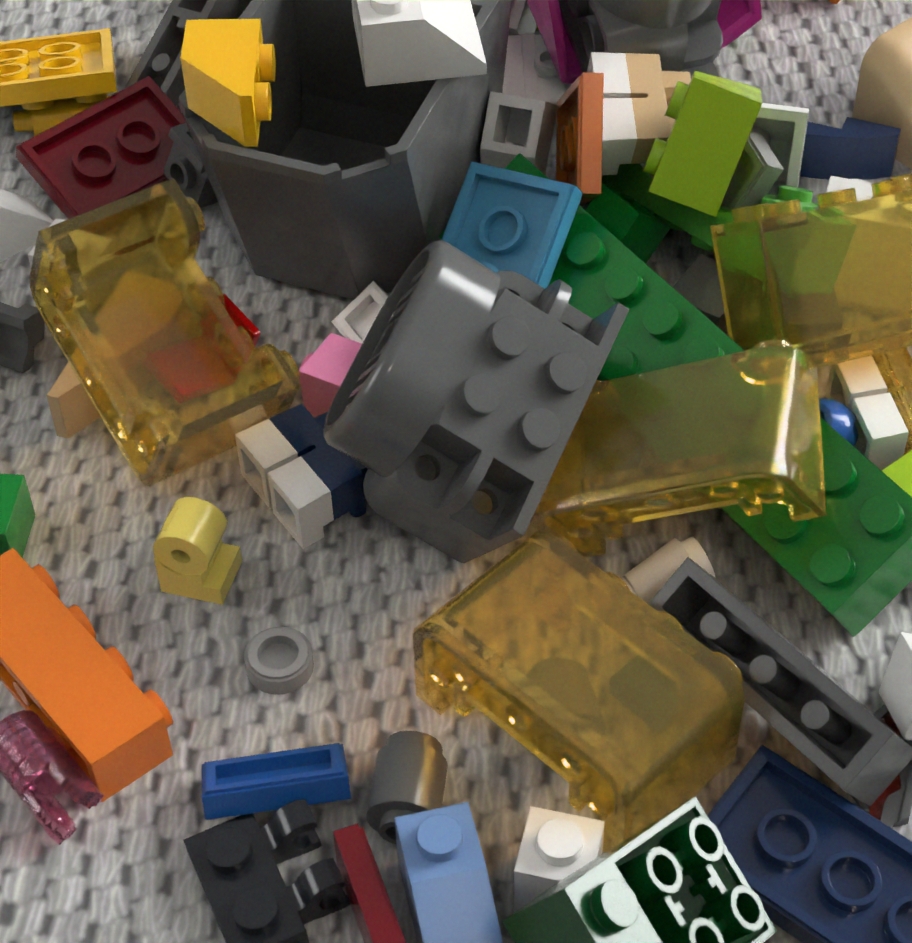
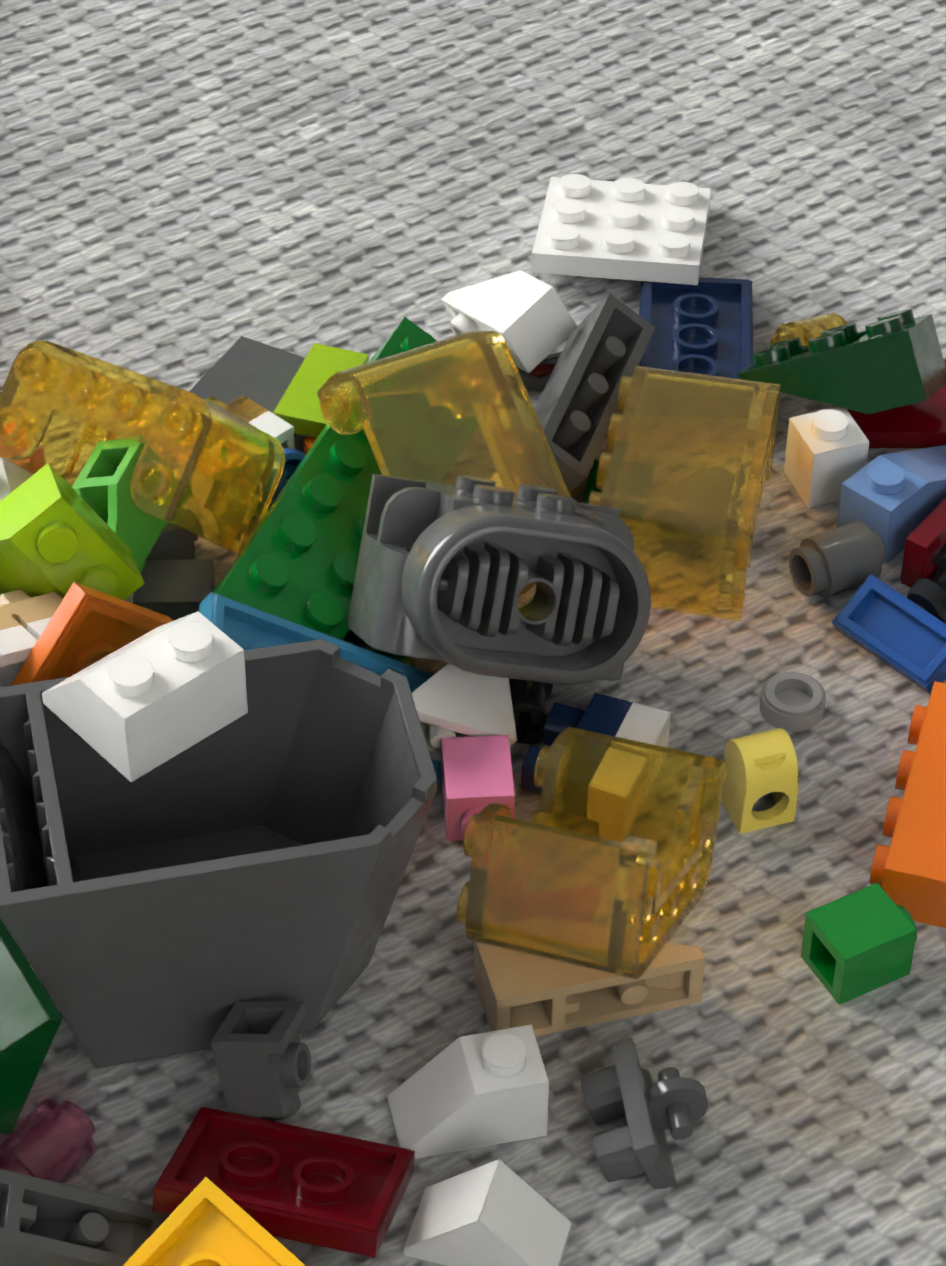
camera: 125 degrees left, 5 degrees down
yellow slope [180,19,276,147] -> none

